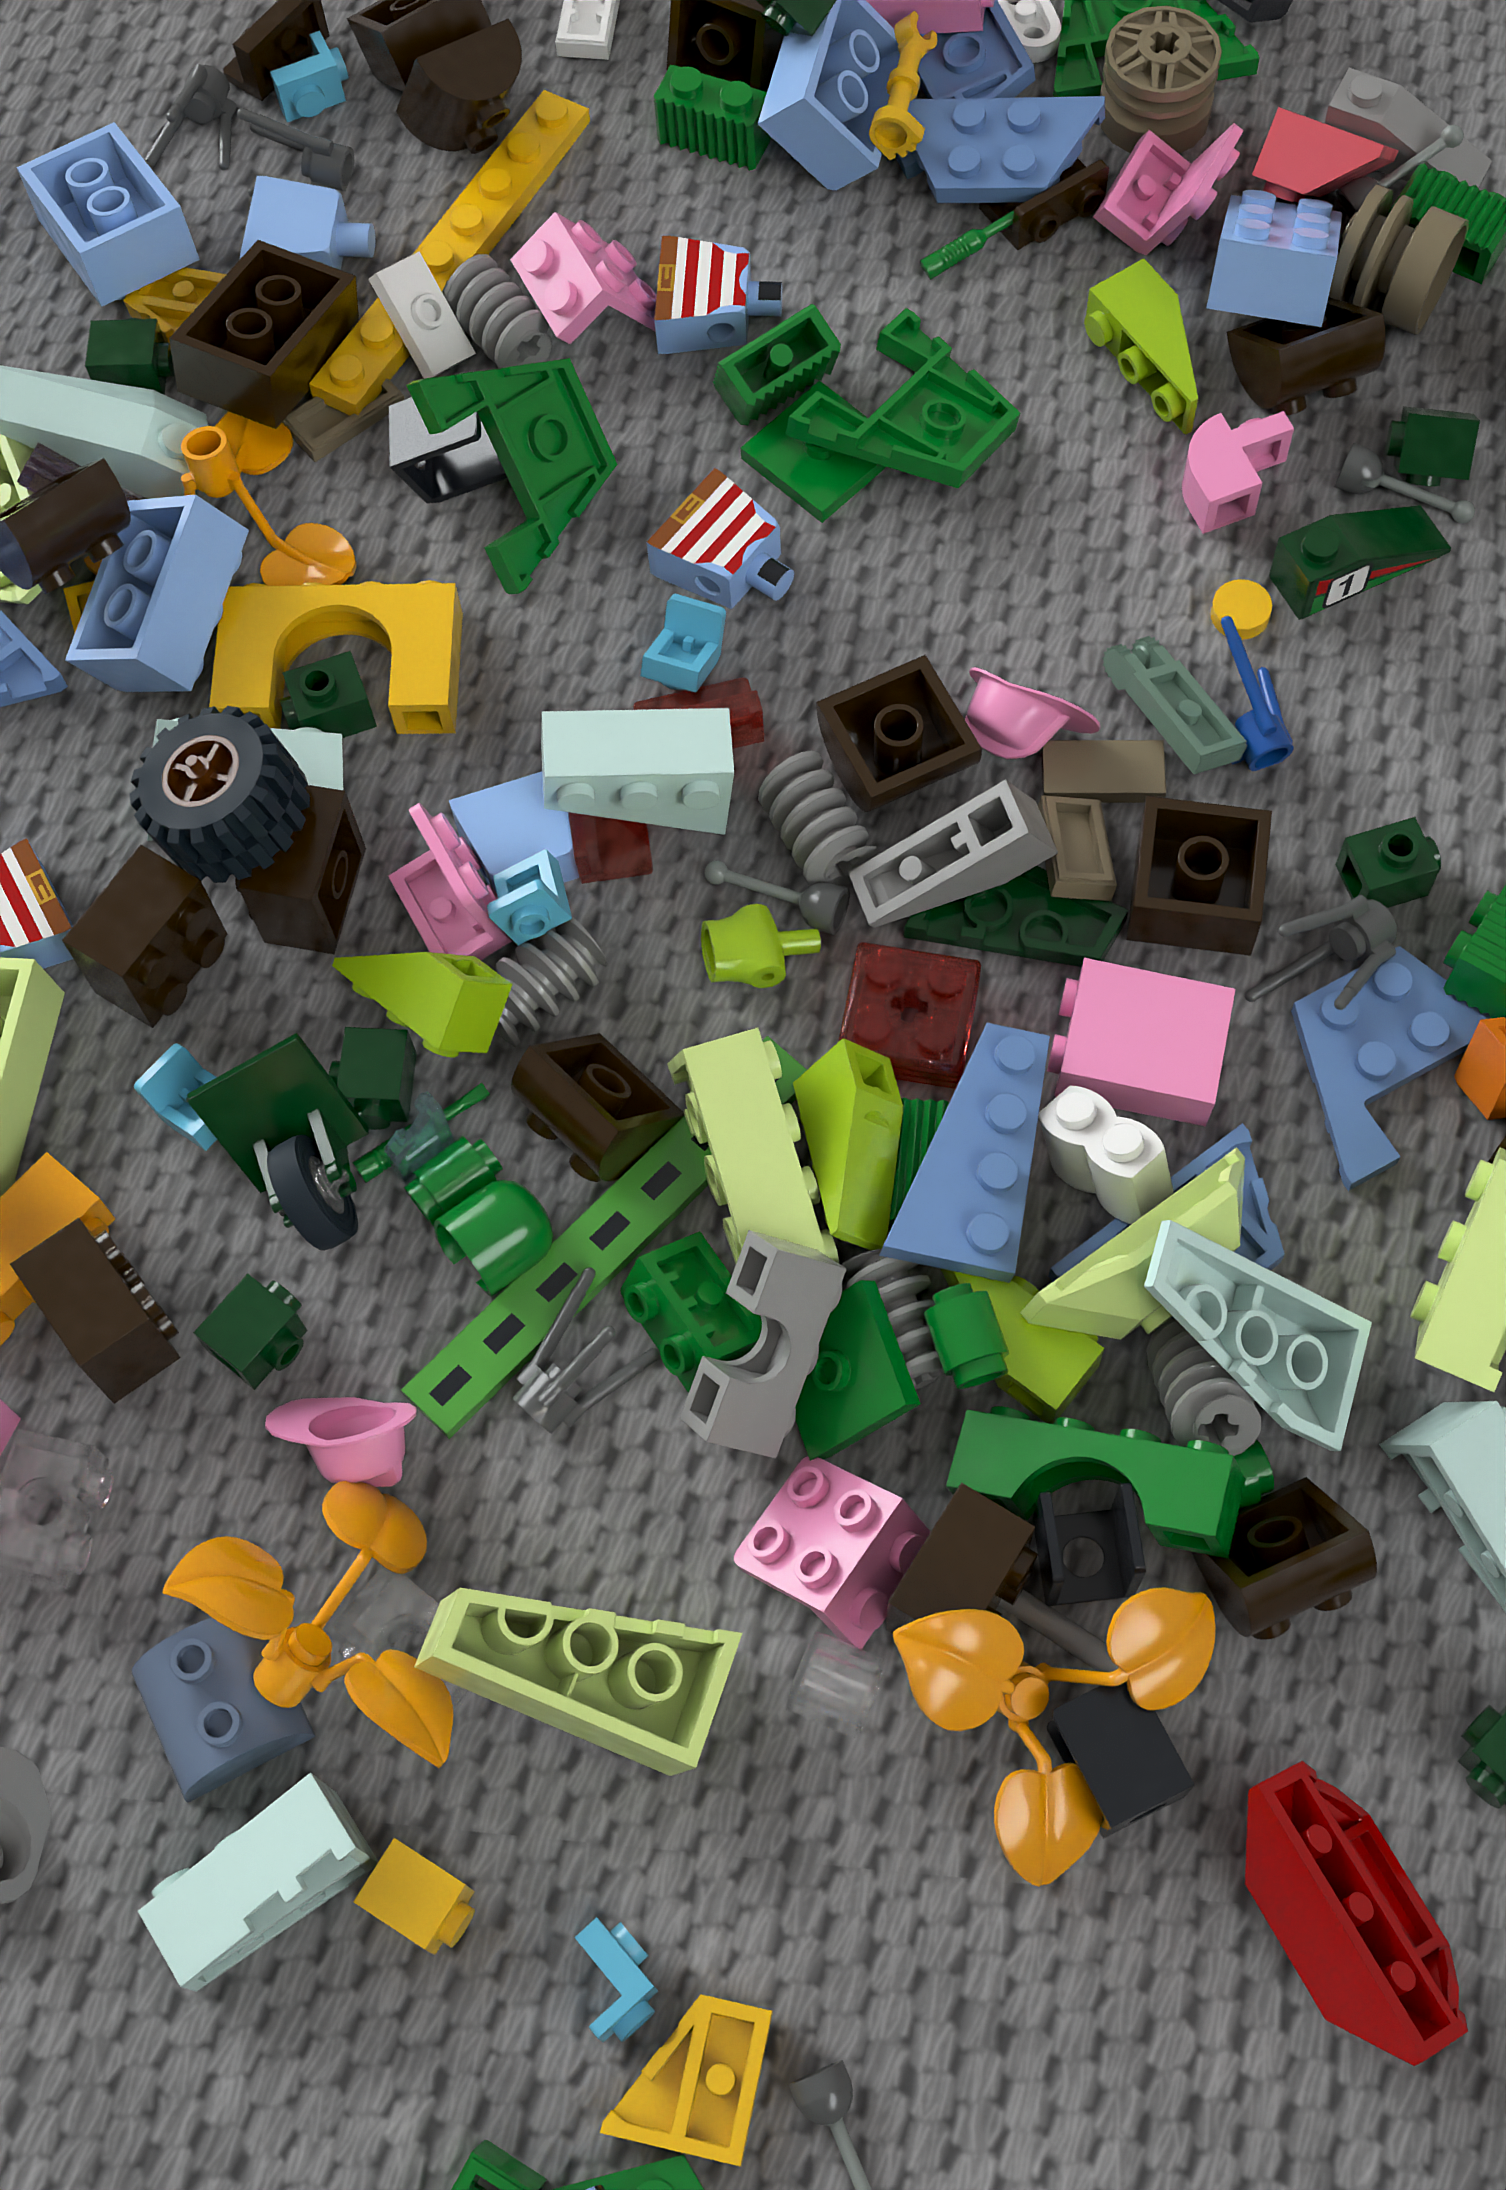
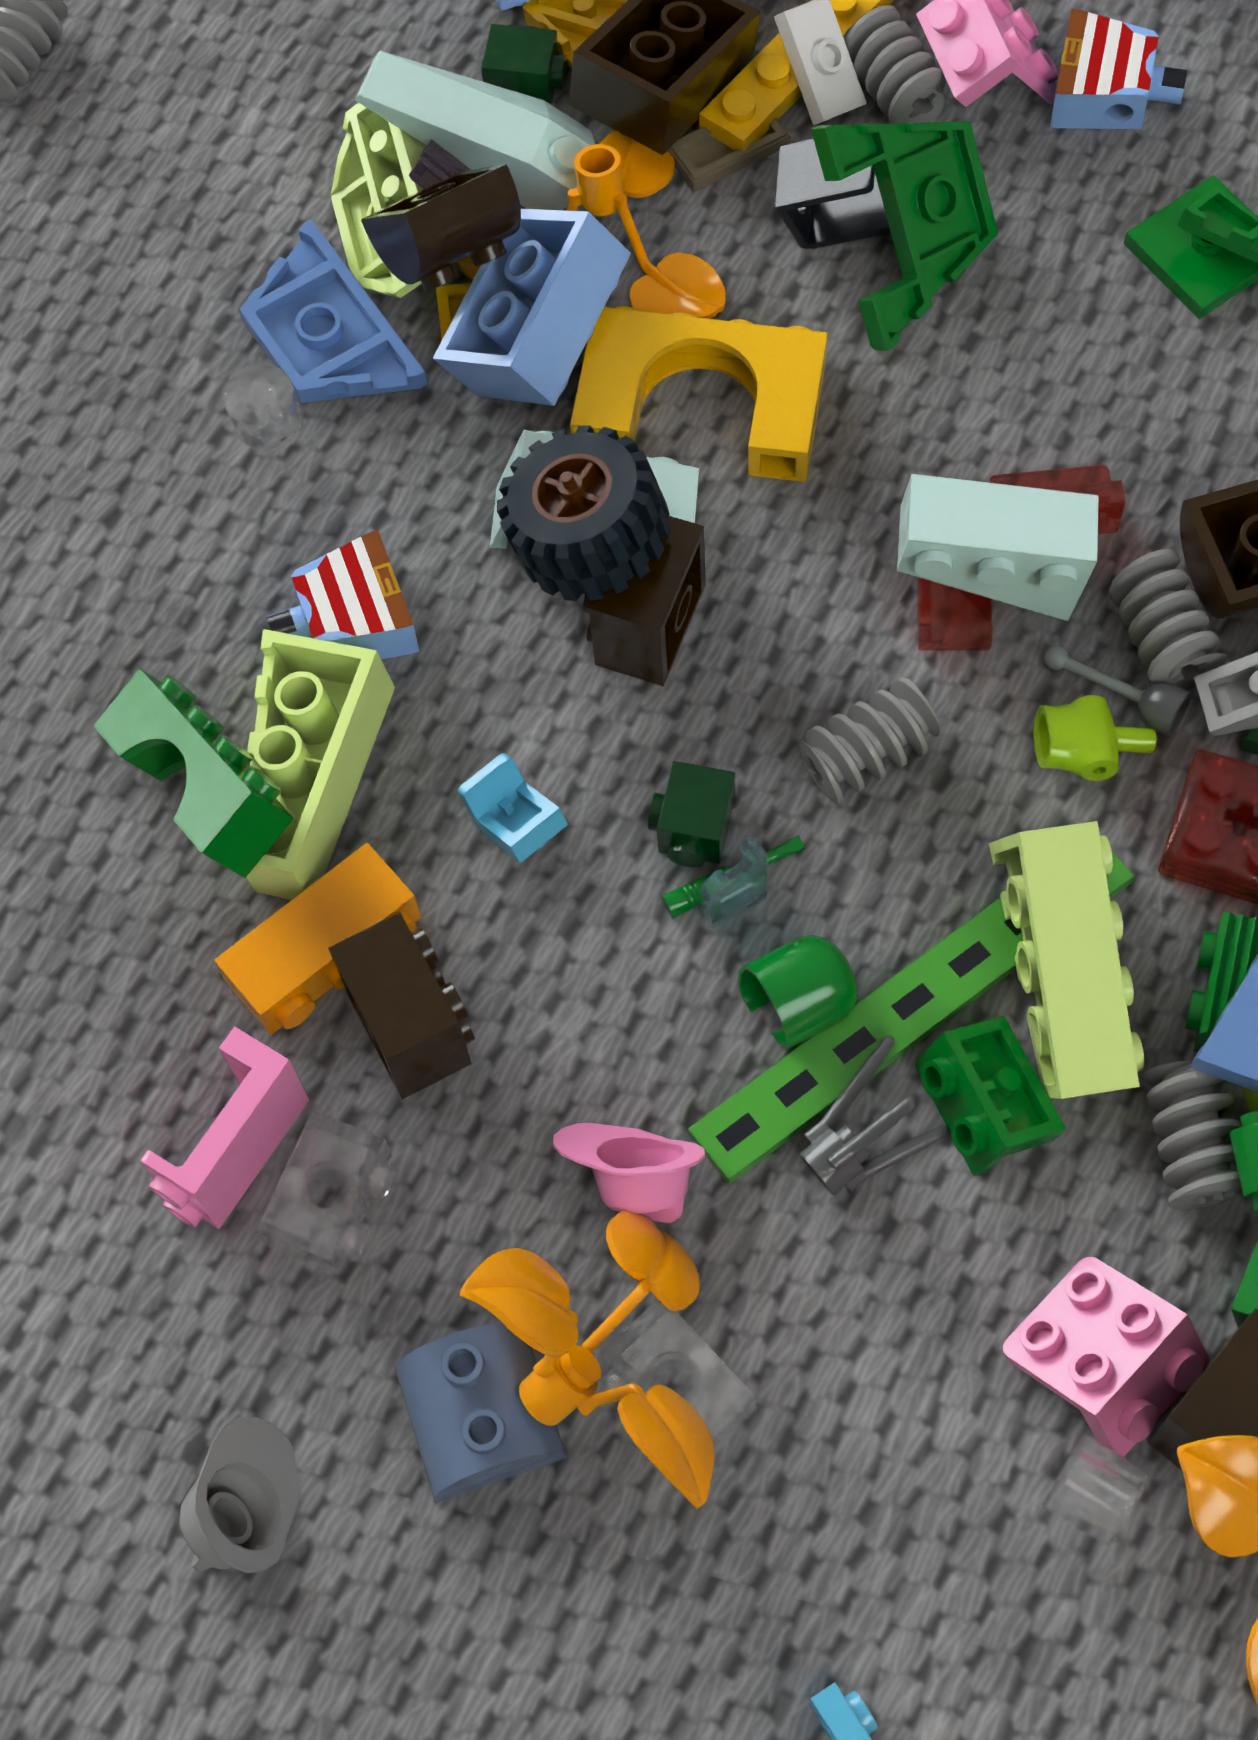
camera: 10 degrees right, 0 degrees up
dark brown brick [62,844,228,1028] -> none
light aqua wedge [138,1773,378,1992] -> none
dark green plate [186,1033,369,1251] -> none
dark green brick [193,1273,308,1390] -> none
dark green brick [279,650,377,738] -> none
lime slope [332,952,513,1058] -> none
yellow brick [353,1838,475,1955] -> none
bright pink bracket [388,803,512,960] -> none
green brick [404,1136,503,1228] -> none
yellowish green wedge [414,1588,742,1776] -> none
light blue torso [449,771,579,893] -> none
medium azure bracket [487,849,572,946] -> none
dark brown brick [511,1033,685,1182] -> none
medium azure bracket [641,594,726,693] -> none
torso [646,468,794,609] -> none
light grey arch [680,1230,846,1458] -> none
green brick [713,304,841,426] -> none
lime slope [793,1038,903,1251] -> none
green plate [795,1280,921,1461] -> none

